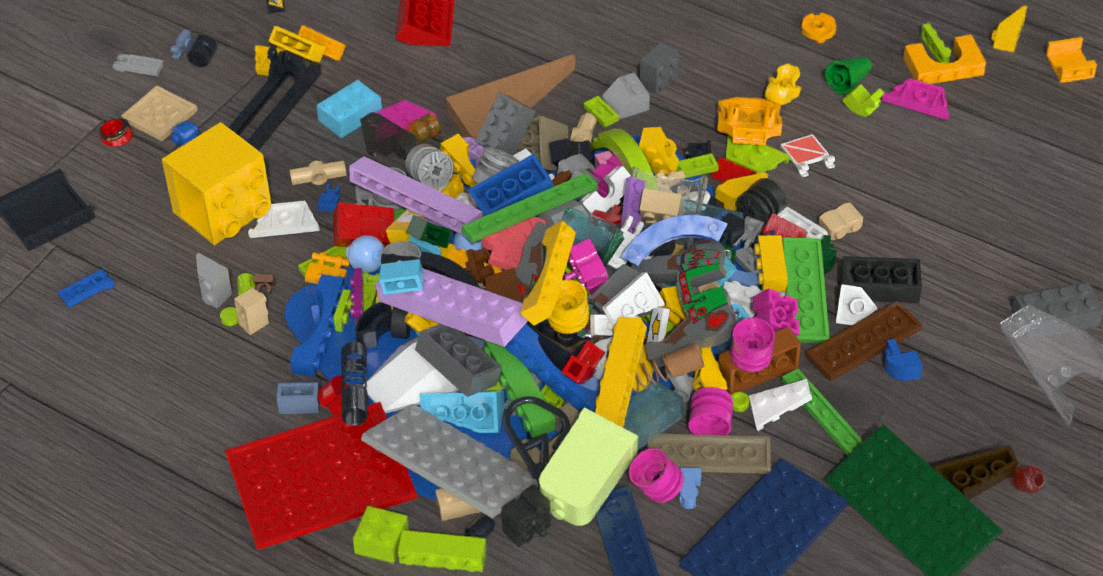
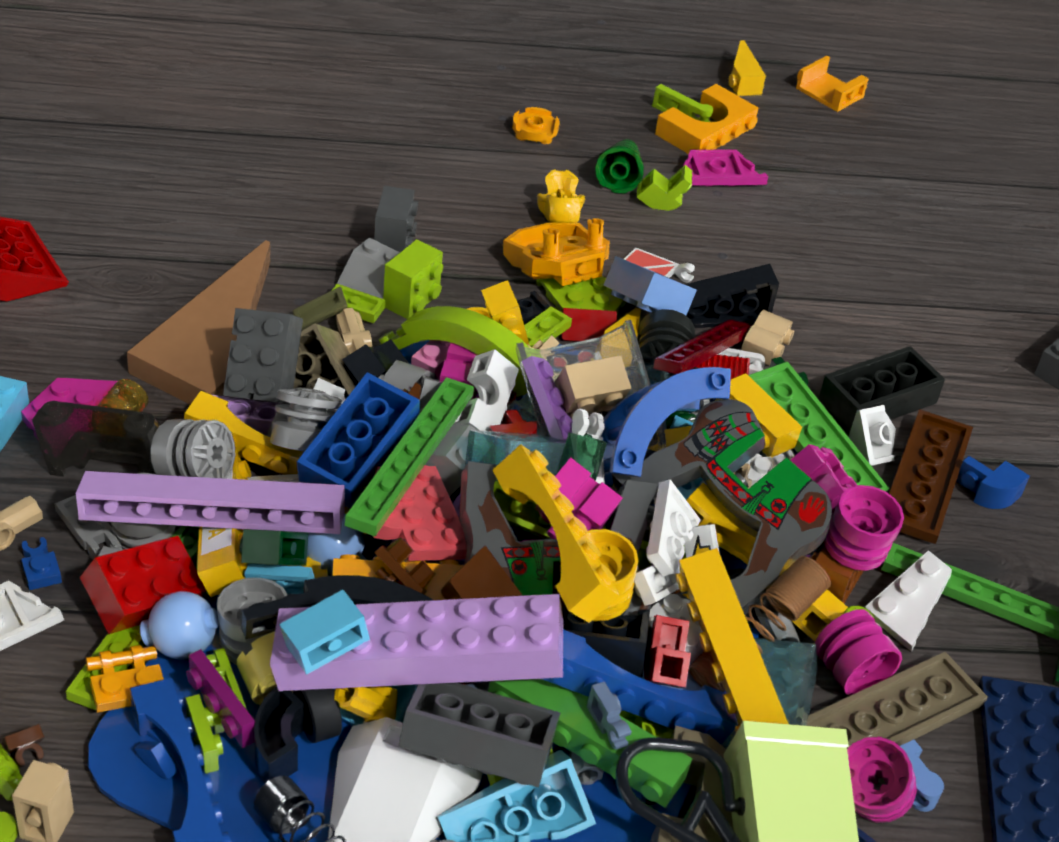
camera: 40 degrees left, 5 degrees down
none -> olive tile [292,286,348,330]
none -> lime brick [383,239,443,319]
none -> sand blue plate [587,681,632,750]
none -> medium blue piece [604,256,697,315]
none -> dark red tile [653,320,752,374]
none -> black wedge [685,264,779,328]

